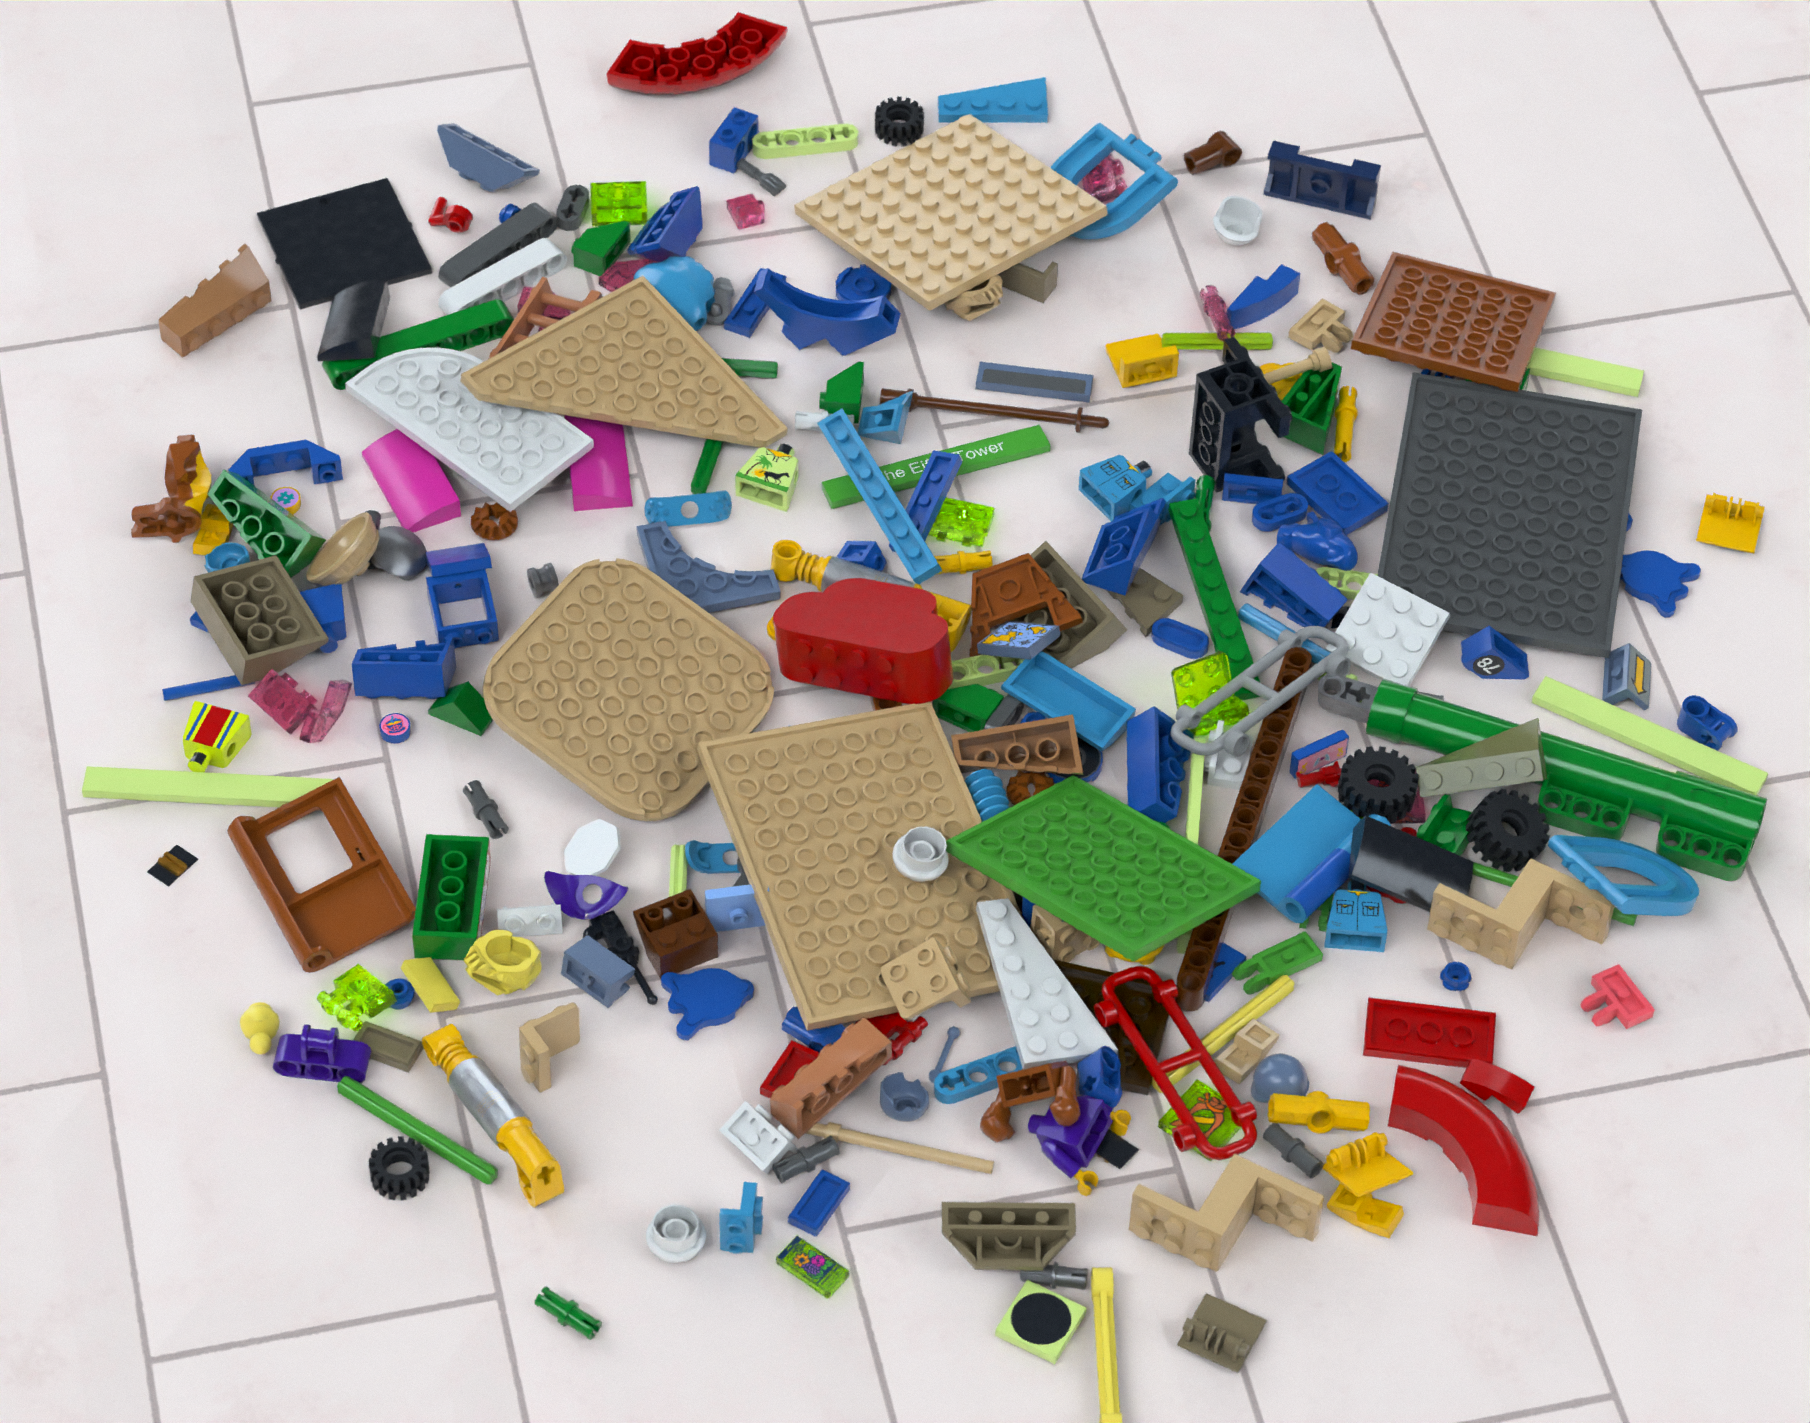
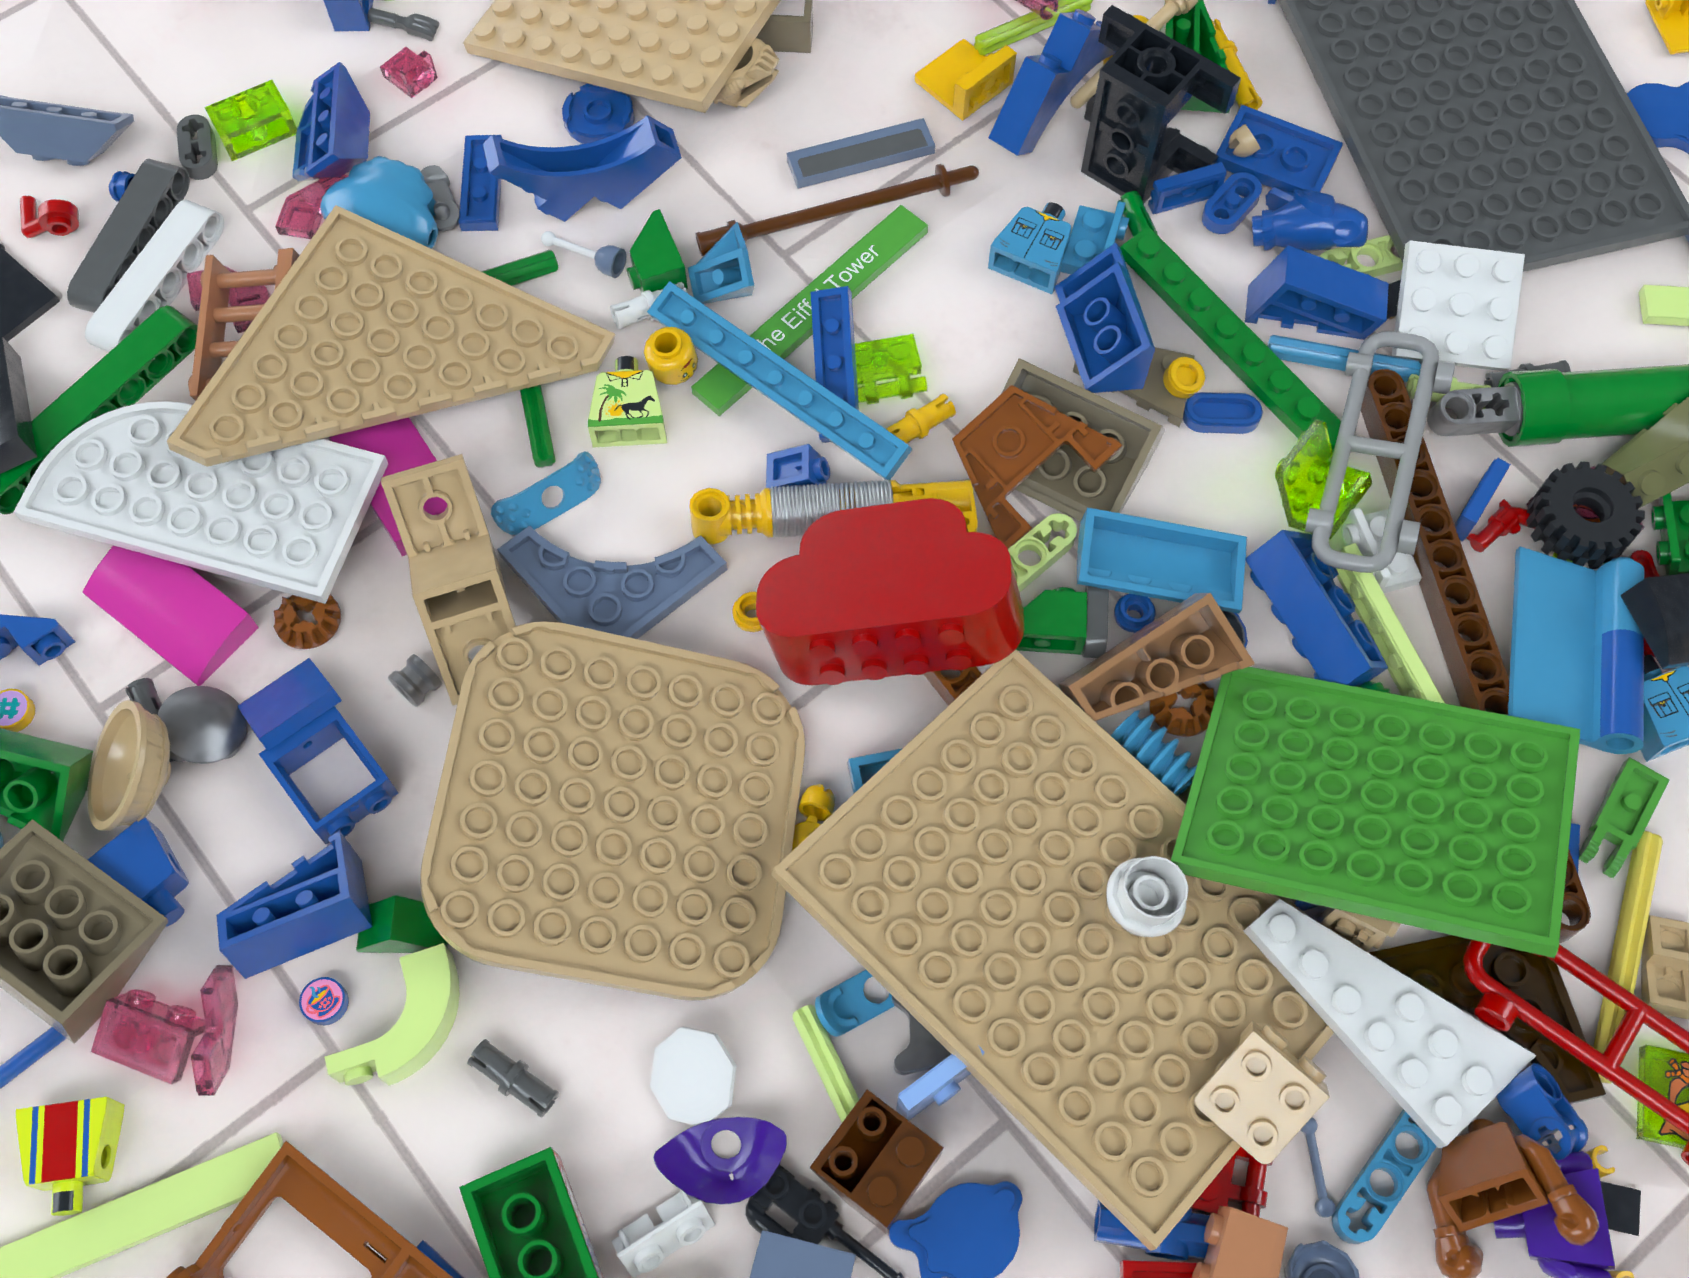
camera: 25 degrees left, 15 degrees up
green slope [571,221,631,278] -> none
tile [977,621,1060,659] -> none
blue slope [1461,626,1529,680] -> none
none -> yellowish green arch [324,943,460,1086]
none -> tan bracket [381,454,516,706]
none -> sand blue hinge [541,231,627,278]
none -> yellow head [644,327,698,385]
none -> blue arch [988,9,1116,156]
none -> yellow tile [1163,357,1205,399]
none -> tan hinge [1229,124,1261,157]

